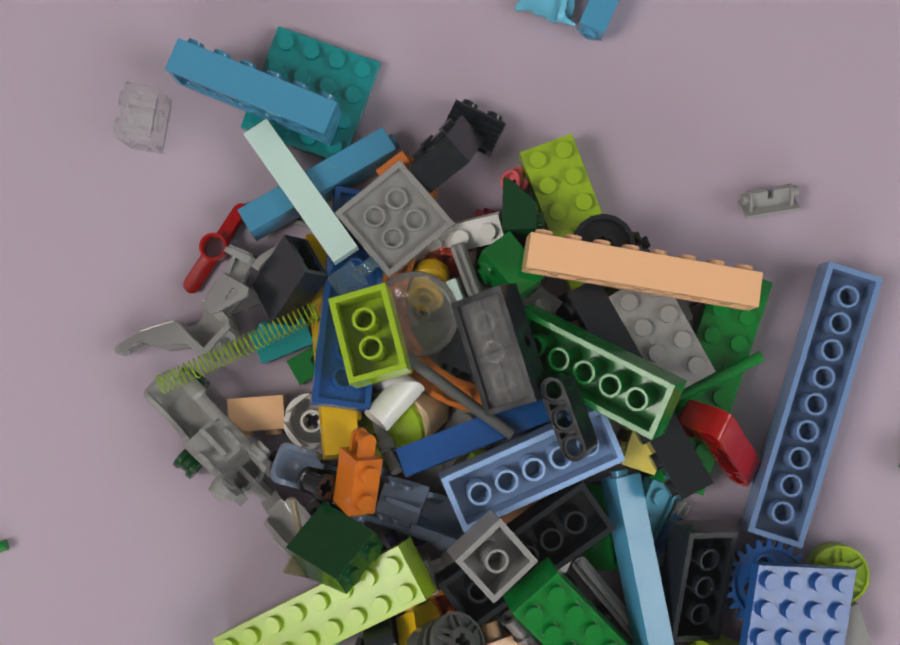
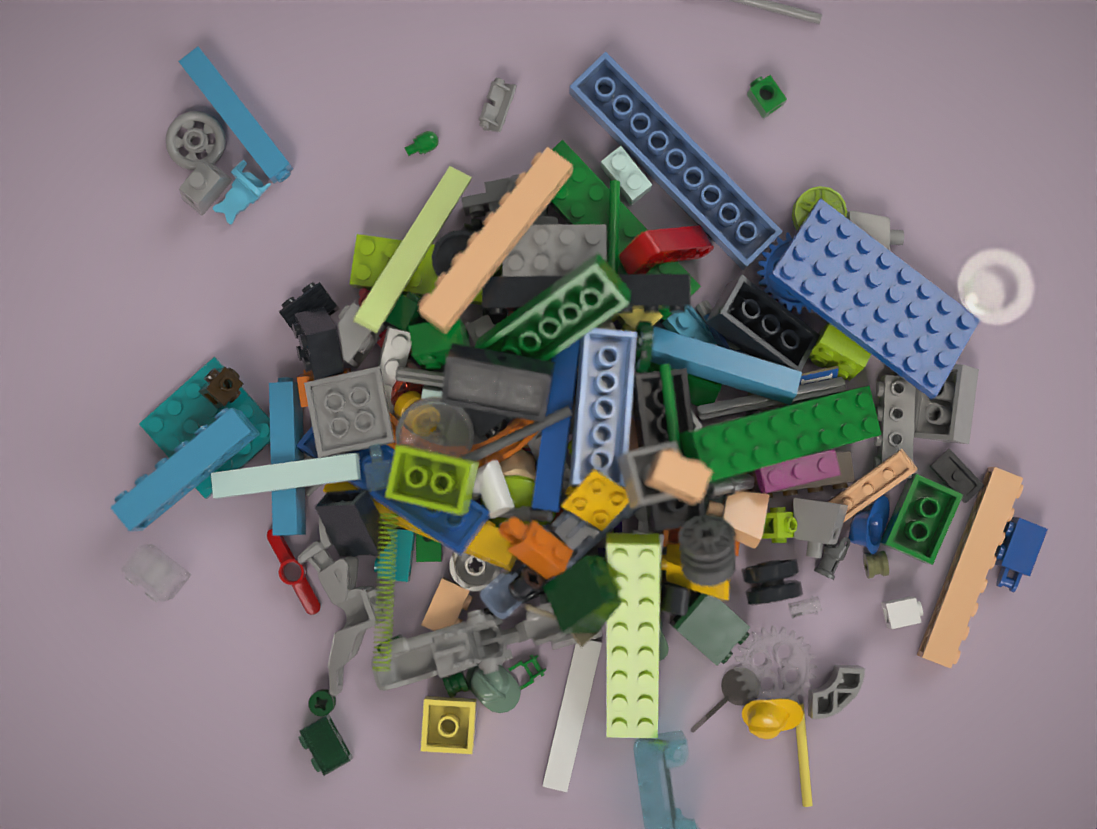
camera: 60 degrees left, 0 degrees up
black beam [540,372,598,462] -> none
none -> dark brown brick [198,367,244,408]
none -> clear green brick [298,714,353,776]
none -> dark green wheel [308,689,336,717]
none -> light grey slope [338,302,386,369]
none -> yellowish green tile [354,166,472,333]
none -> green cylinder [404,131,439,156]
none -> light yellow brick [421,696,477,754]
none -> dark grey piece [461,174,520,218]
none -> sand green piece [466,664,521,713]
none -> green piece [508,654,547,690]
none -> white tile [542,640,602,792]
none -> yellow hinge [561,469,629,531]
none -> light aqua brick [600,146,652,206]
none -> dark green tile [634,321,653,373]
none -> light nougat brick [645,449,712,504]
none -> green bar [660,364,682,457]

